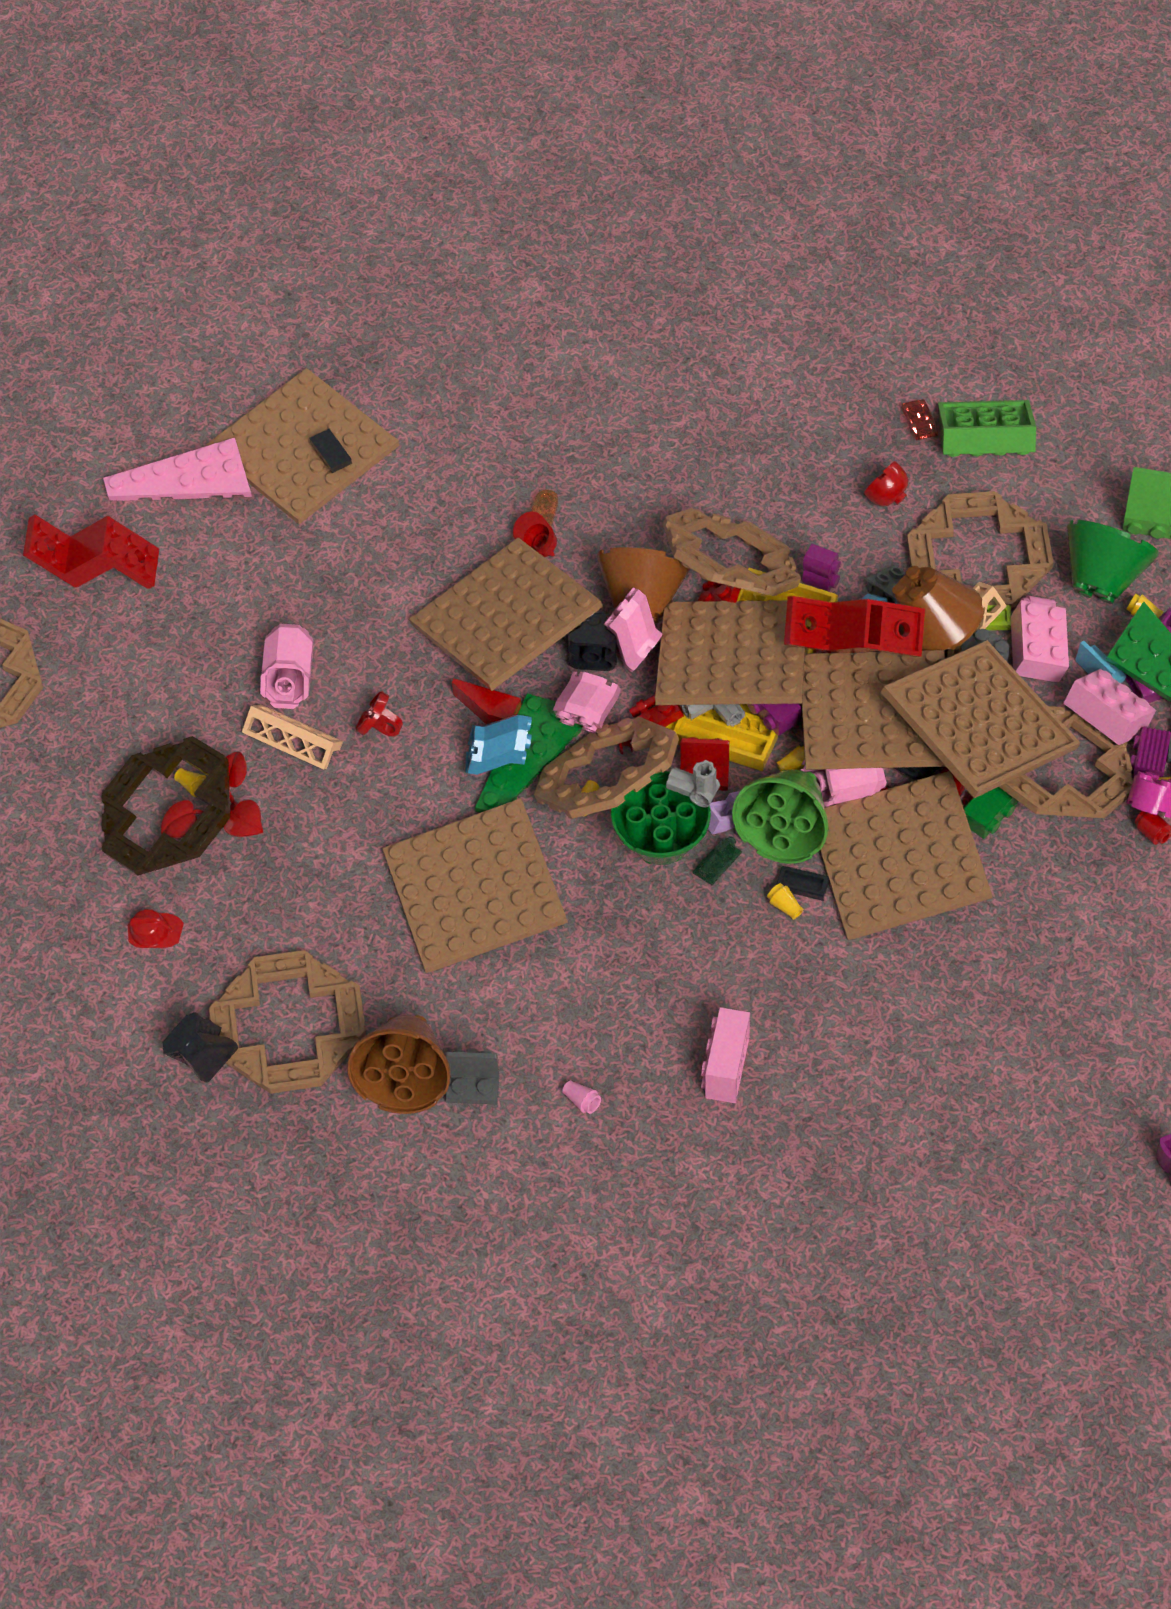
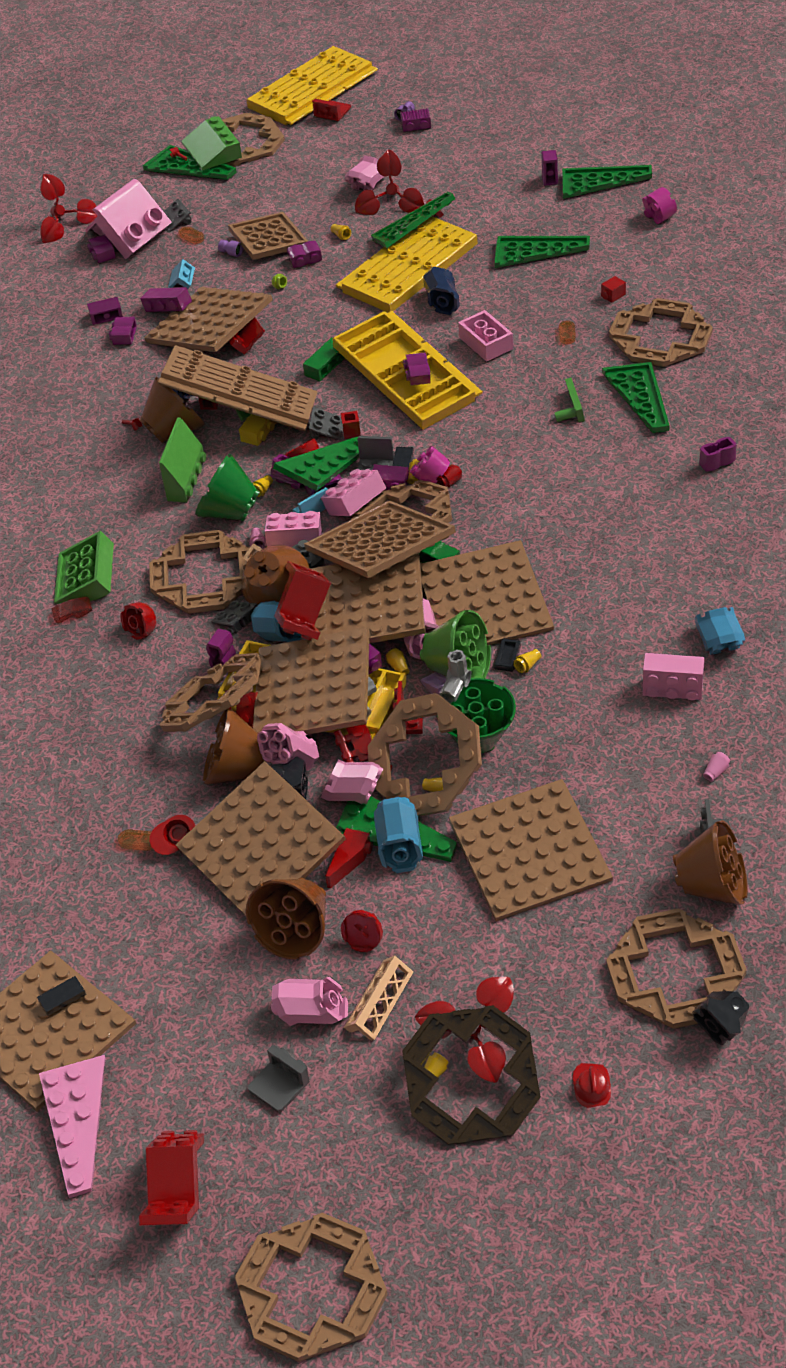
camera: 90 degrees left, 10 degrees down
none -> dark orange cone [246,878,326,959]
none -> dark grey bracket [248,1044,310,1112]
none -> dark azure brick [694,607,745,655]

